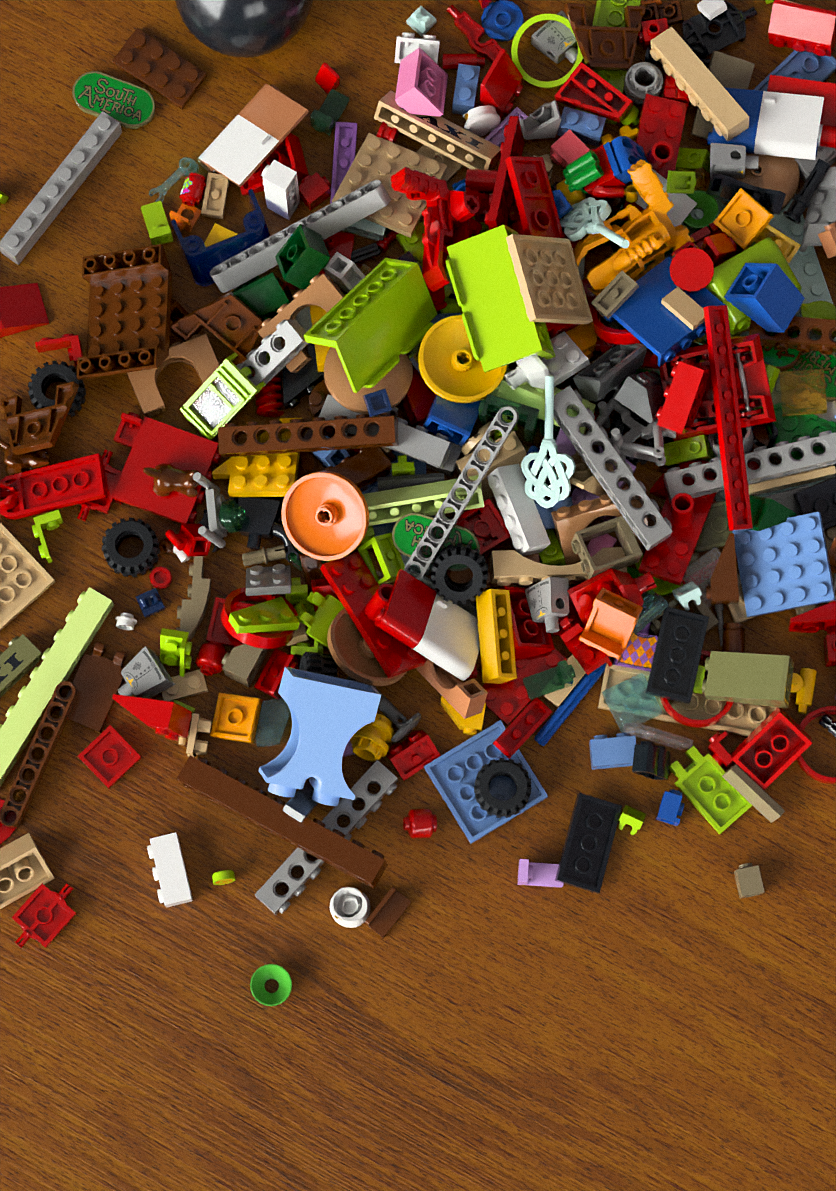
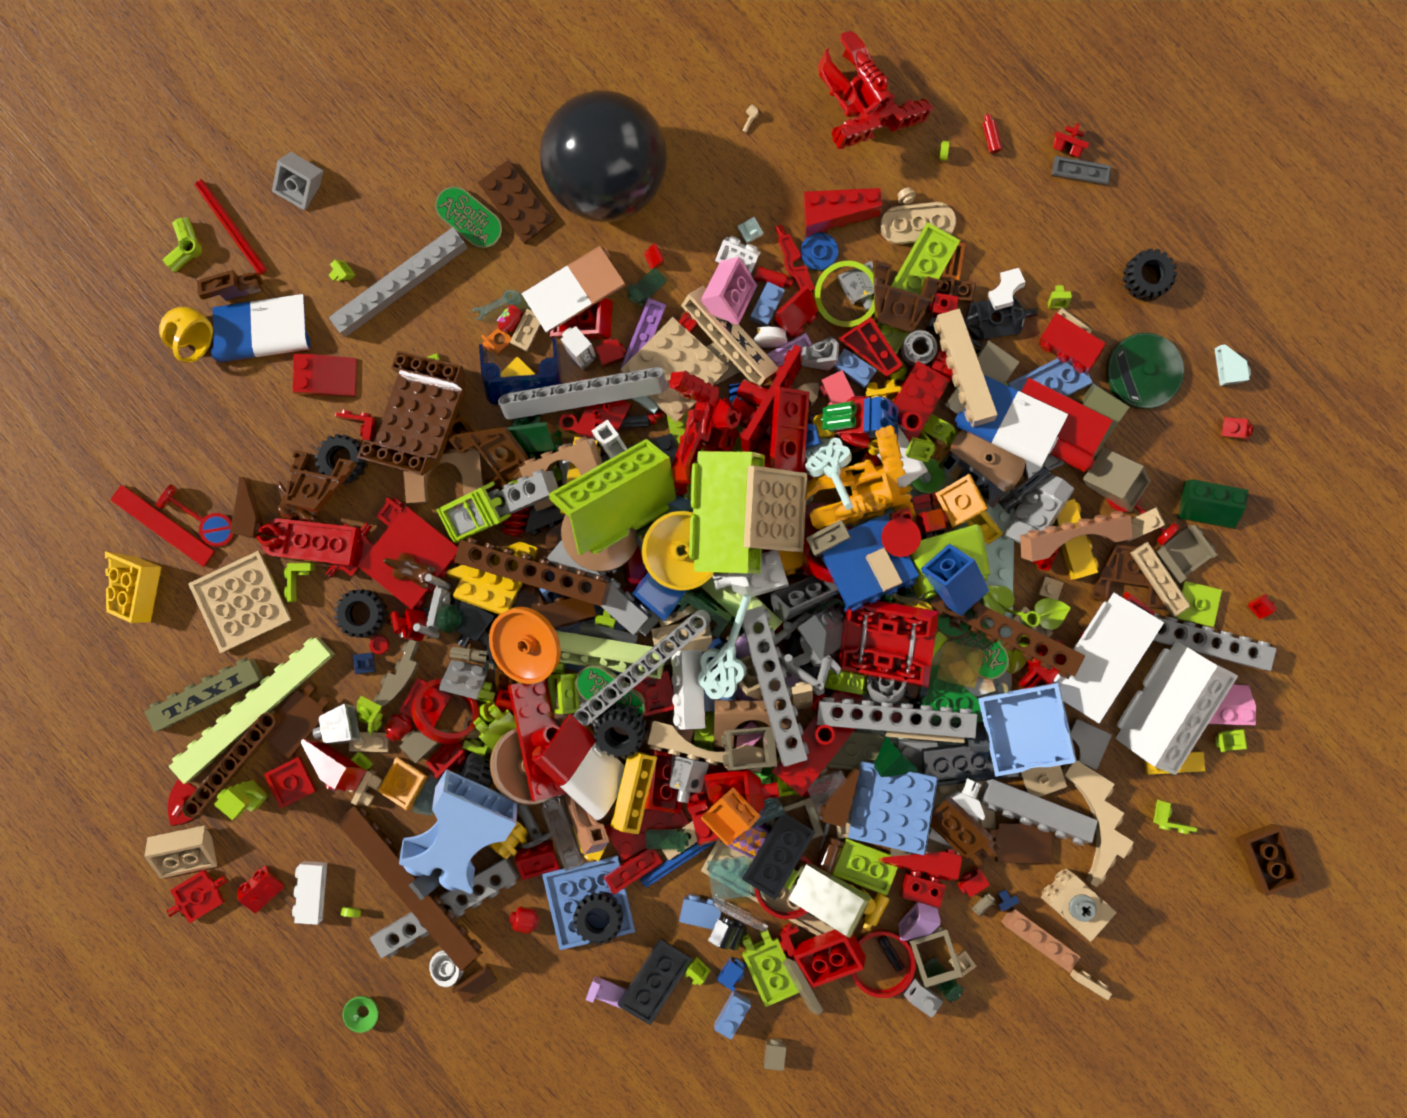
camera: 15 degrees right, 10 degrees up
white plate [115,613,137,630] -> none
lime bracket [141,201,173,245] -> none
lime wing [228,597,300,634] -> none
dark green brick [275,224,330,290] -> none
dark blue tile [363,389,392,417] -> none
brick [656,359,711,434] -> none
light aqua tile [672,581,702,611] -> none
red plate [703,305,753,531] -> none
light grey torso [709,143,759,180] -> none
none -> lime arch [214,780,270,820]
none -> red bracket [237,865,284,914]
none -> clear slope [542,795,584,871]
none -> medium blue brick [714,991,751,1040]
none -> tan tile [791,682,813,710]
none -> lime plate [833,838,897,895]

